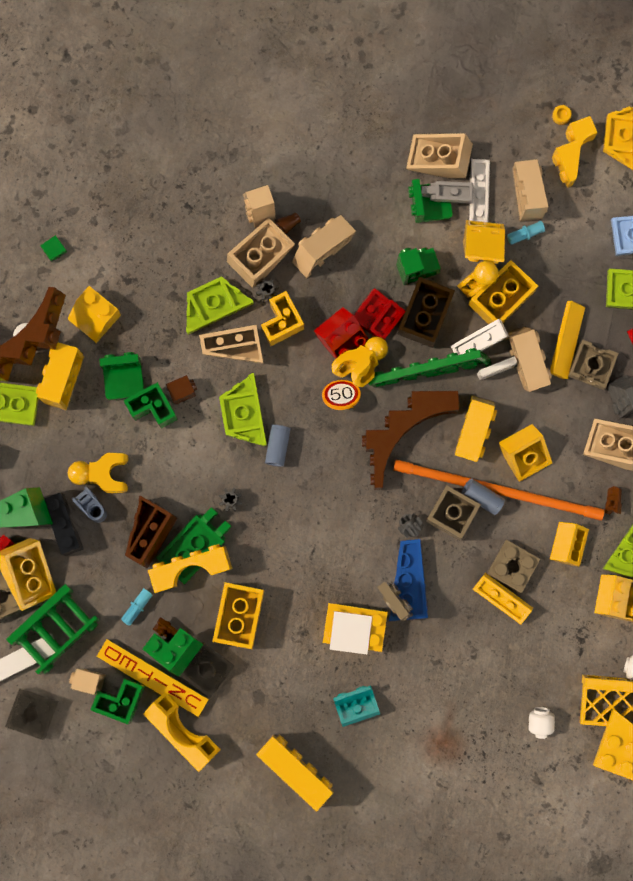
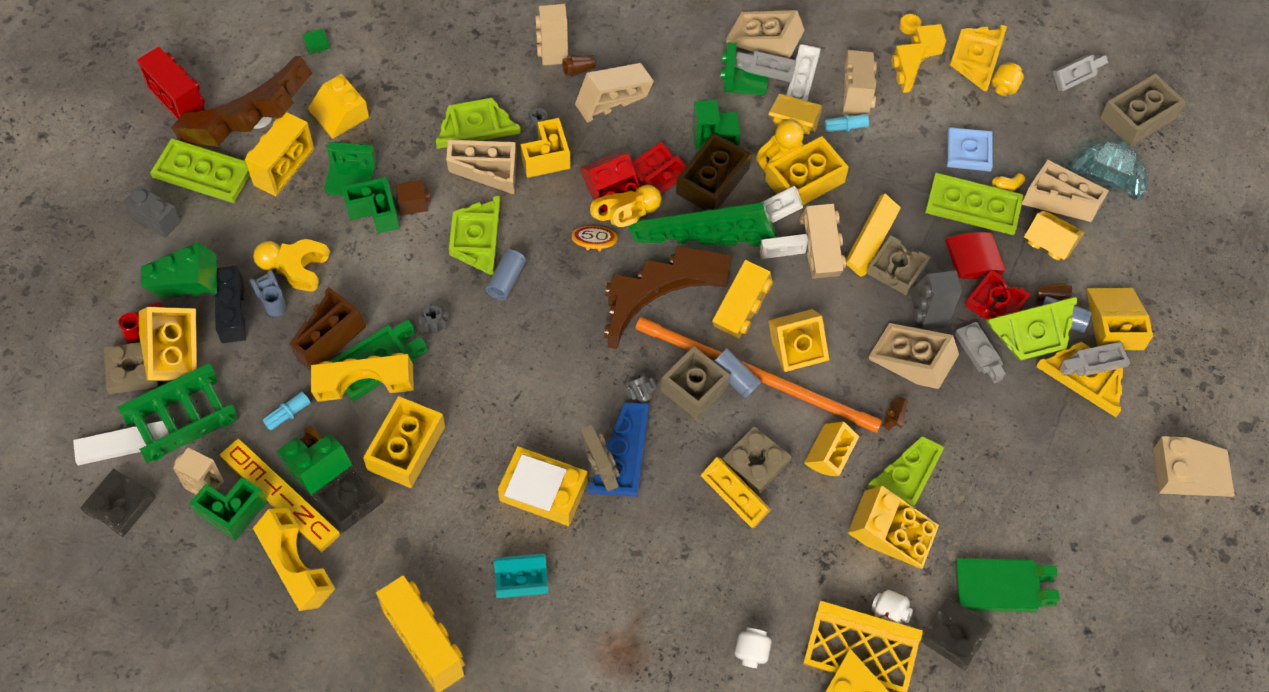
camera: 10 degrees right, 20 degrees down
tan slope [227,218,295,288] -> none

